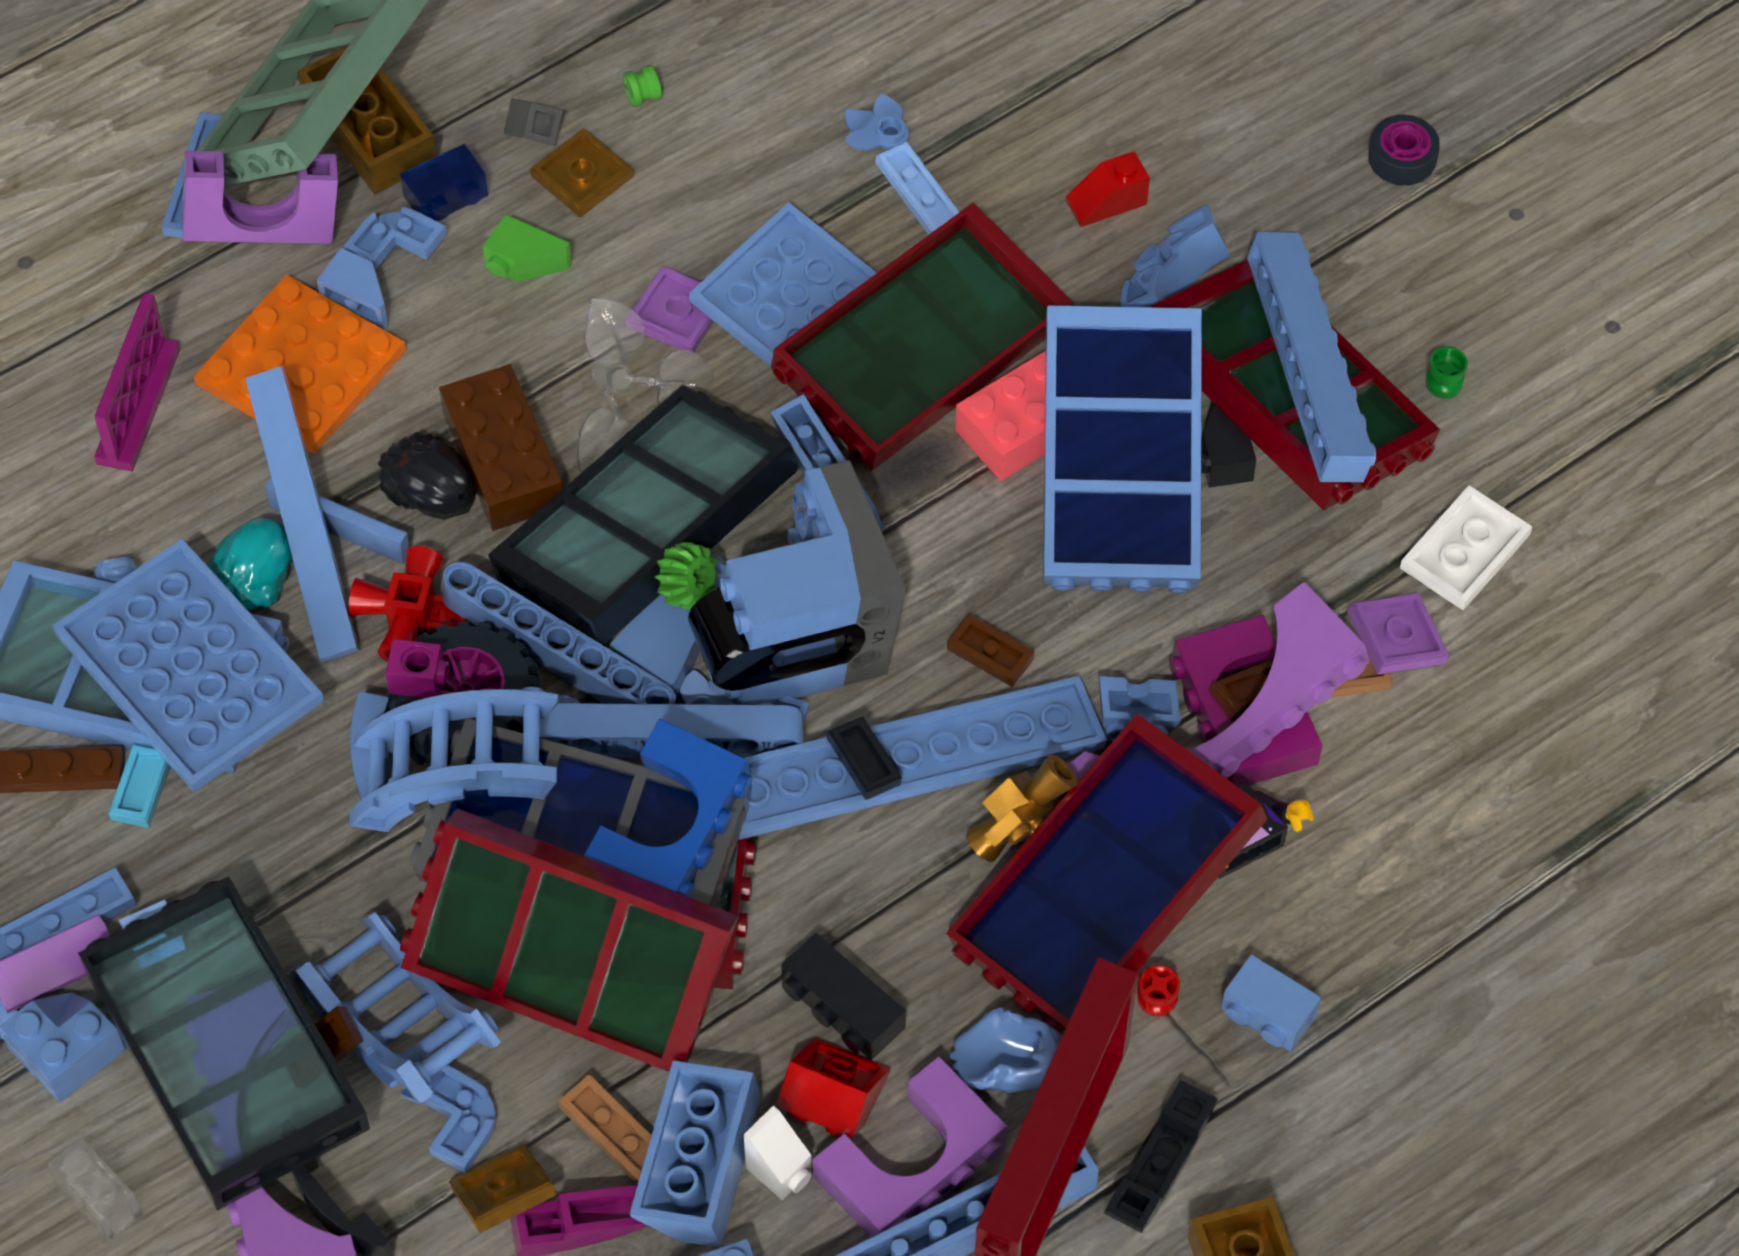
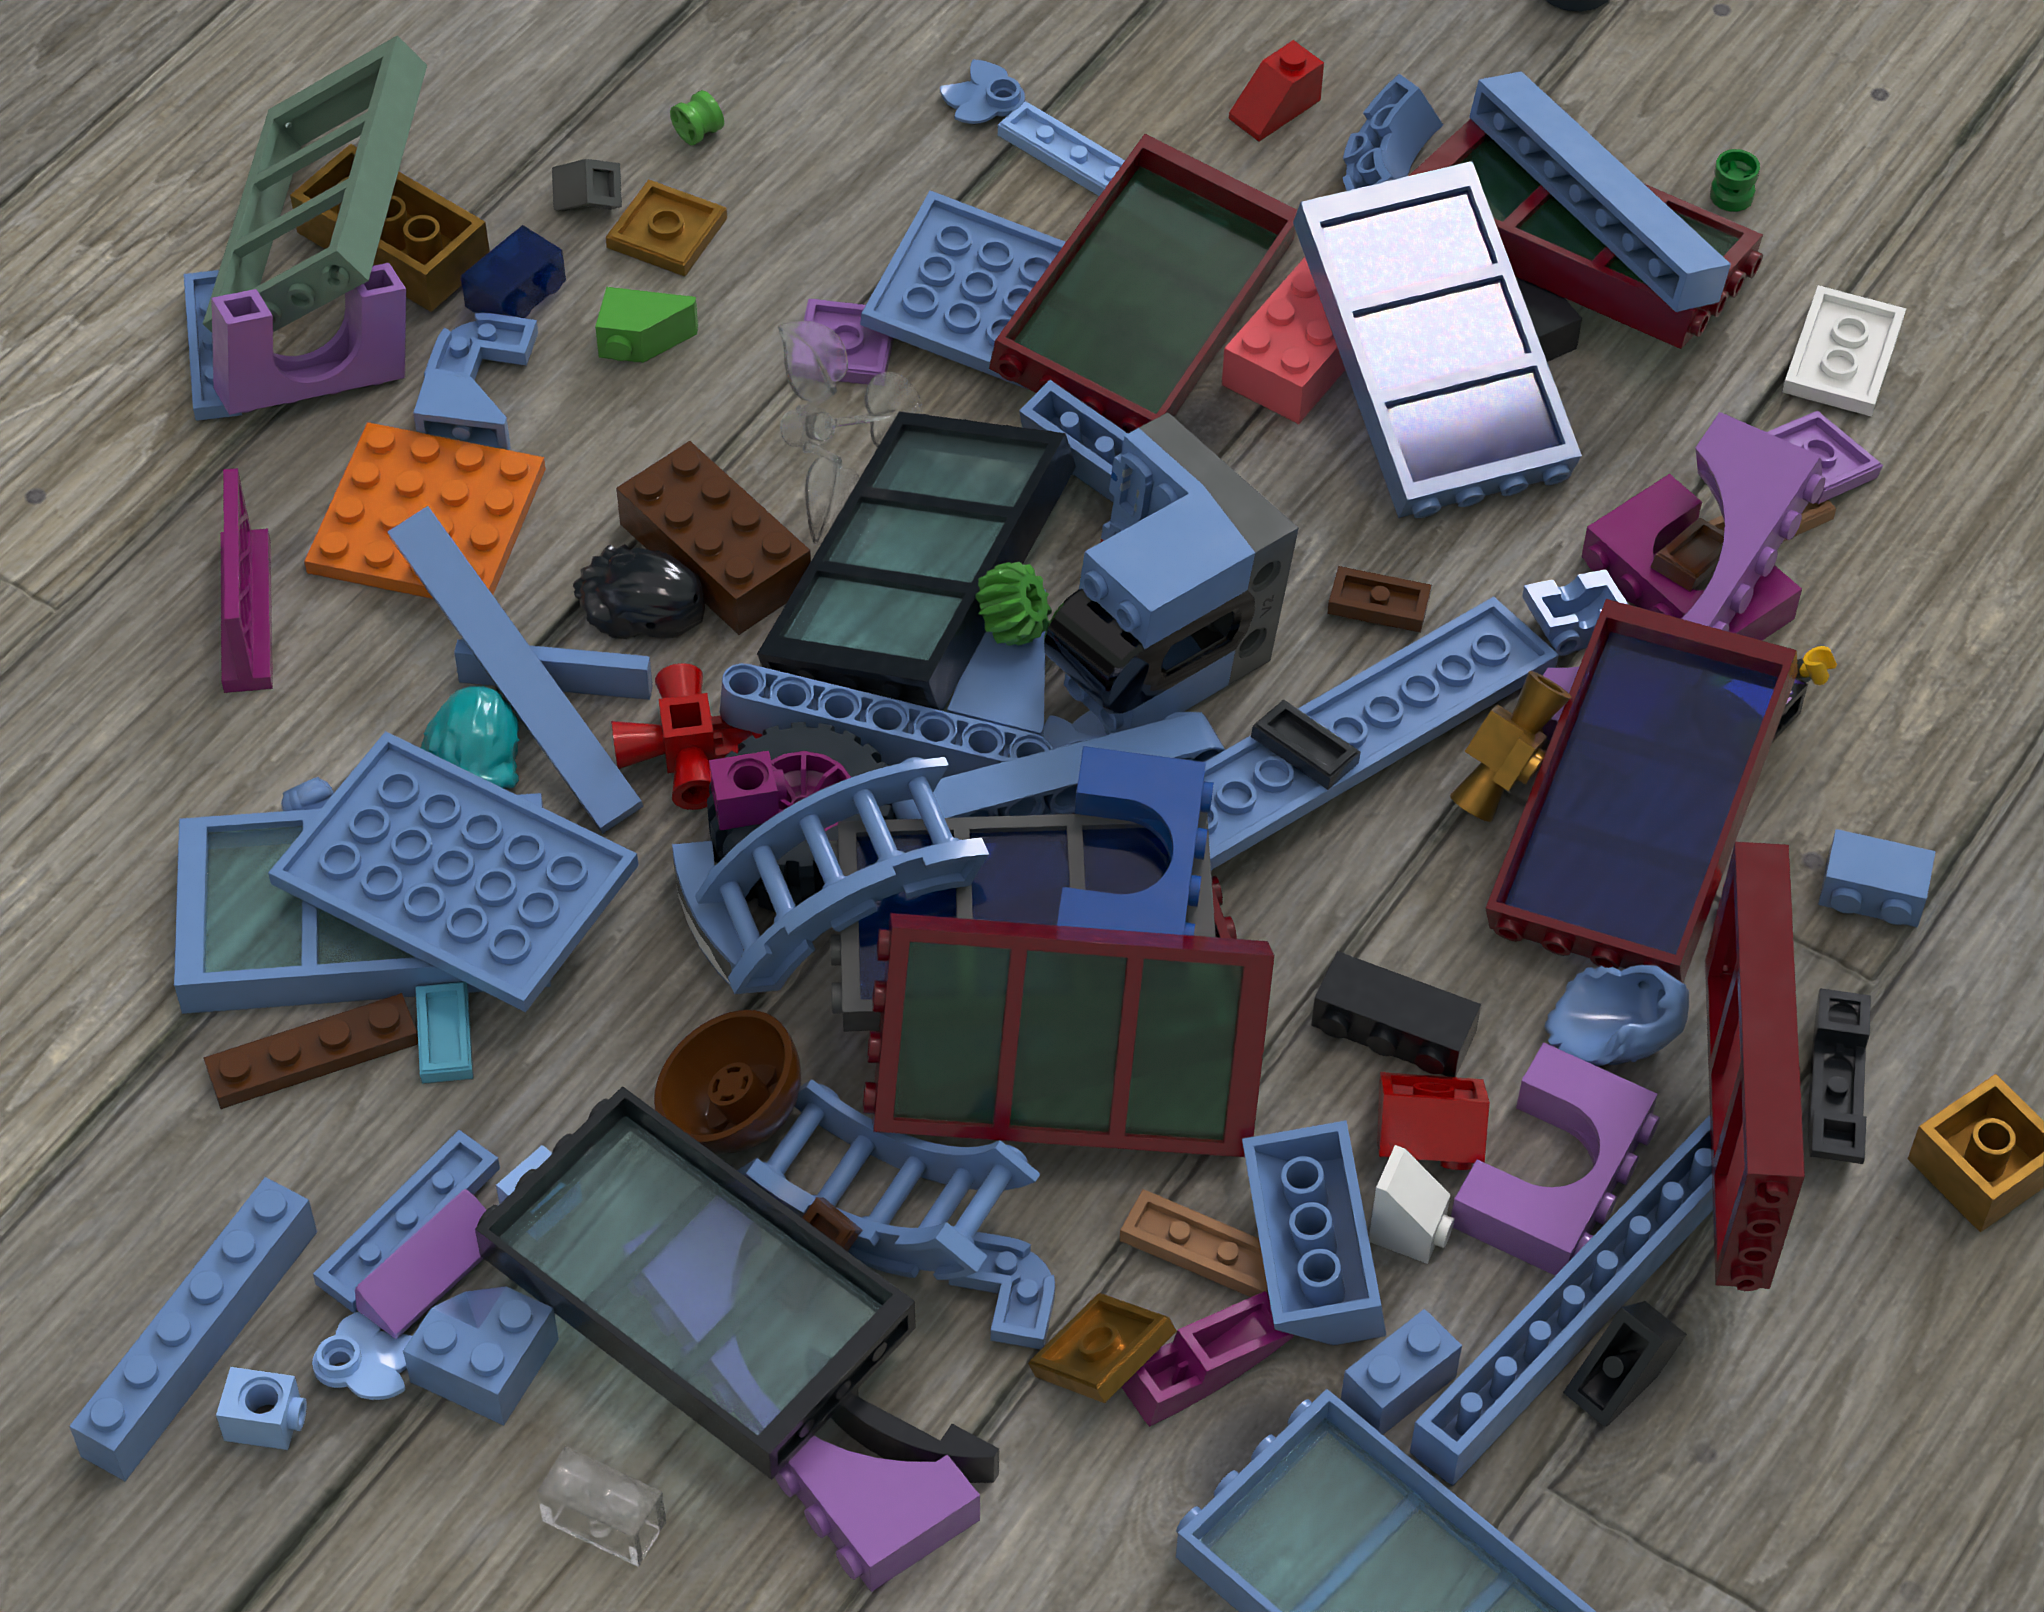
camera: 20 degrees left, 5 degrees down
none -> reddish brown piece [654,1010,801,1154]

